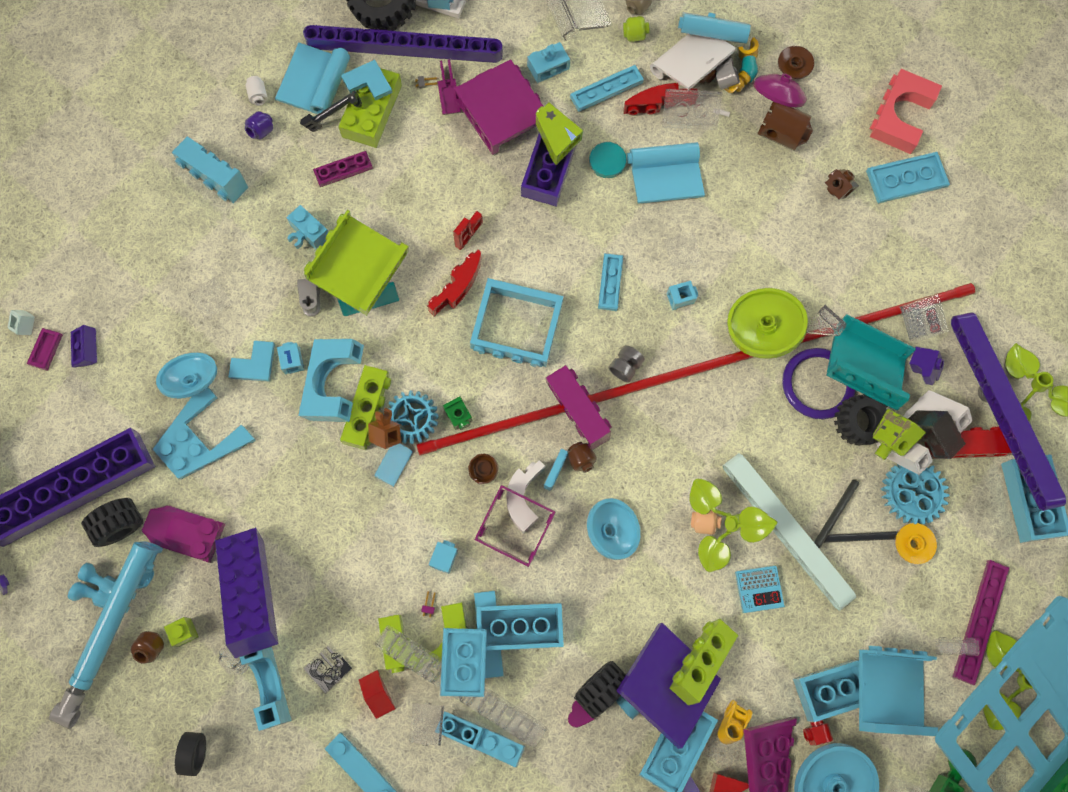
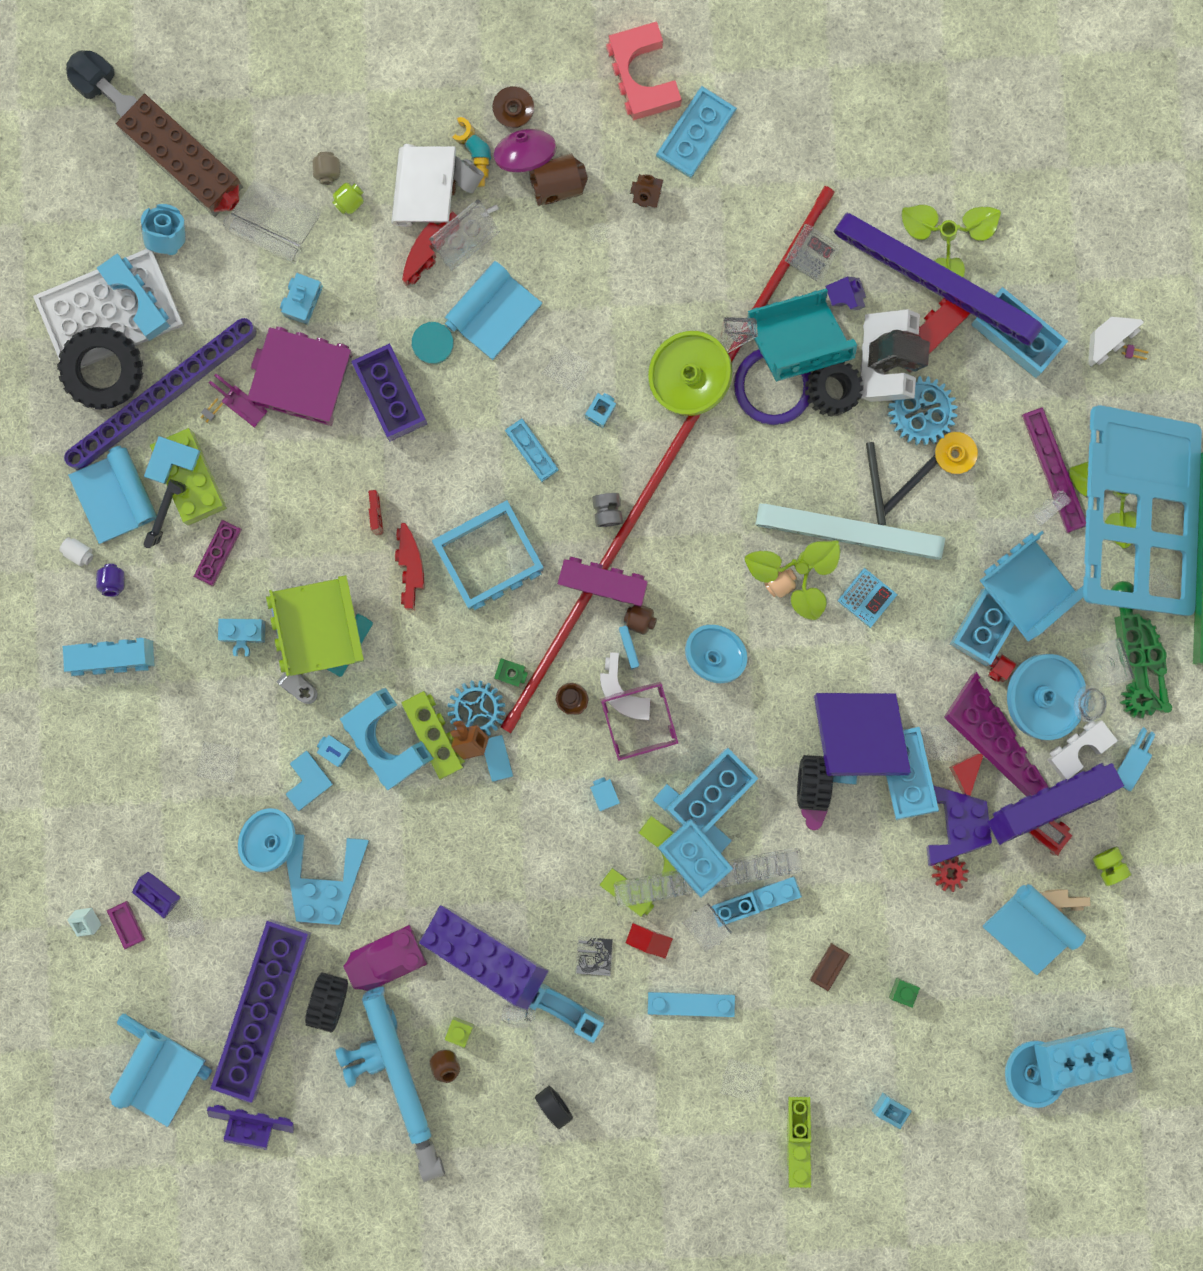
camera: 40 degrees left, 10 degrees up
piece [421,591,436,618] -> none
lime slope [536,102,583,165] -> none
medium azure plate [570,65,644,112] -> none
lime brick [669,619,738,705] -> none
medium azure door [678,12,751,44] -> none
yellow piece [717,700,753,745] -> none
lime torso [873,409,926,460] -> none

